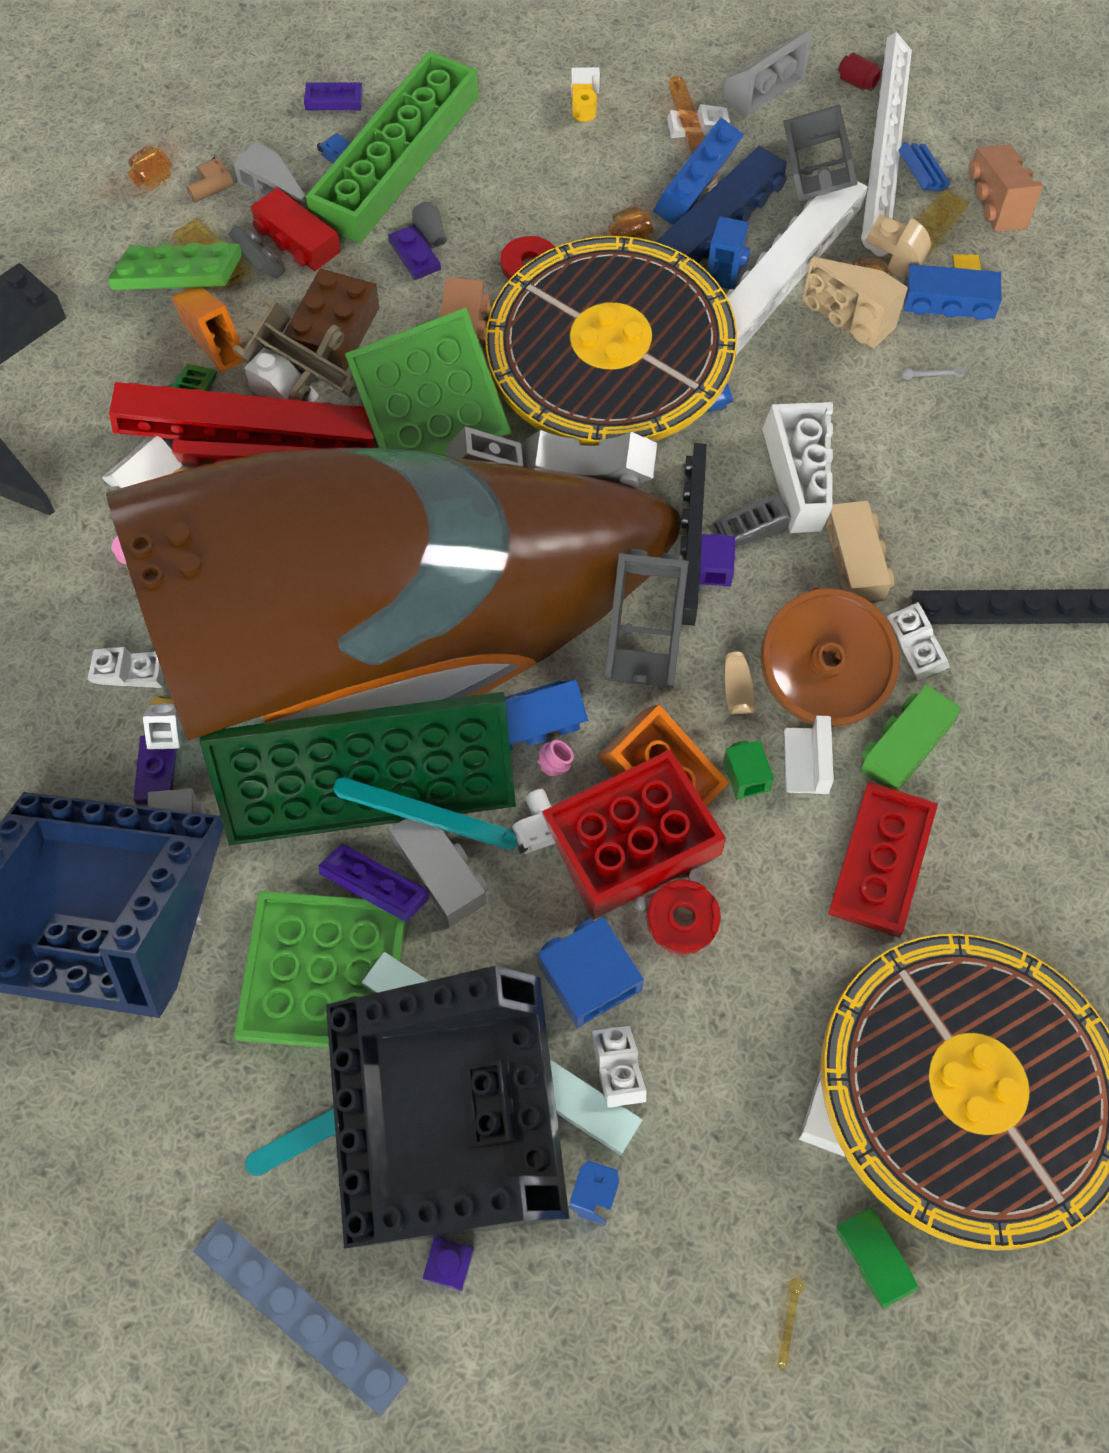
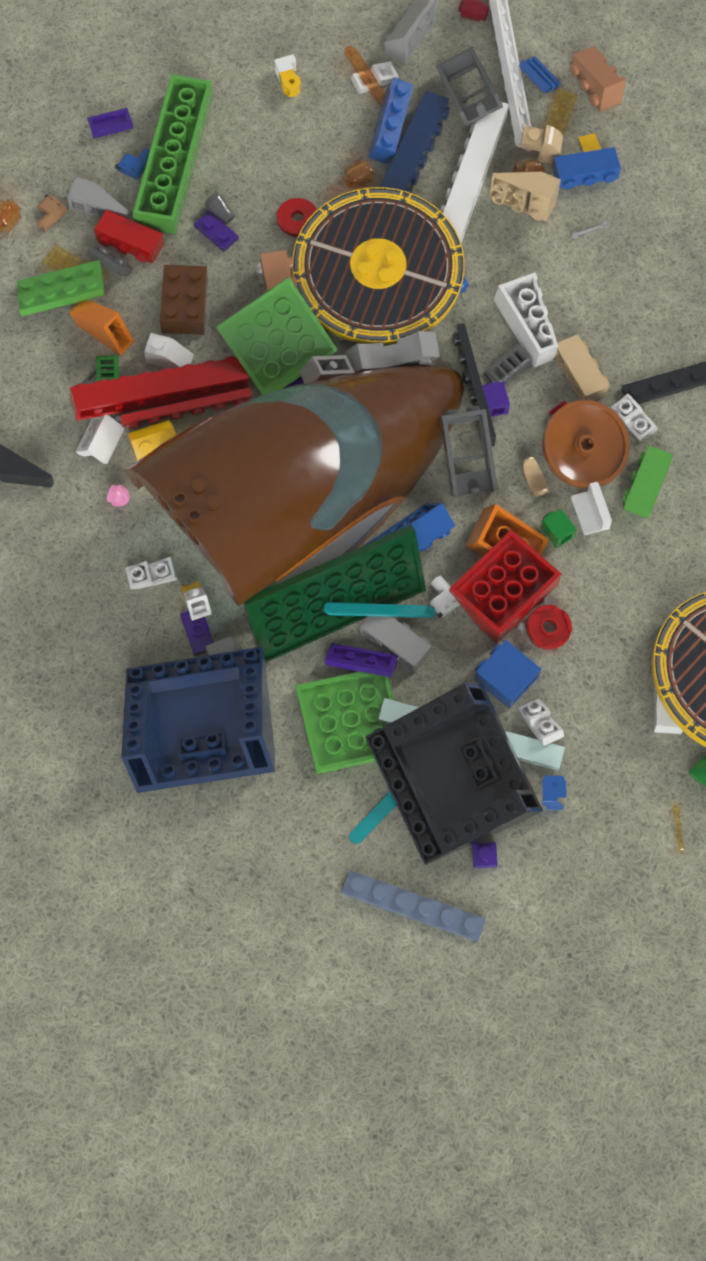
camera: 20 degrees left, 5 degrees up
dark tan piece [232,295,358,401] -> none
bright pink plate [537,740,574,776] -> none
blue brick [707,216,751,290] -> none
red plate [828,782,938,938] -> none

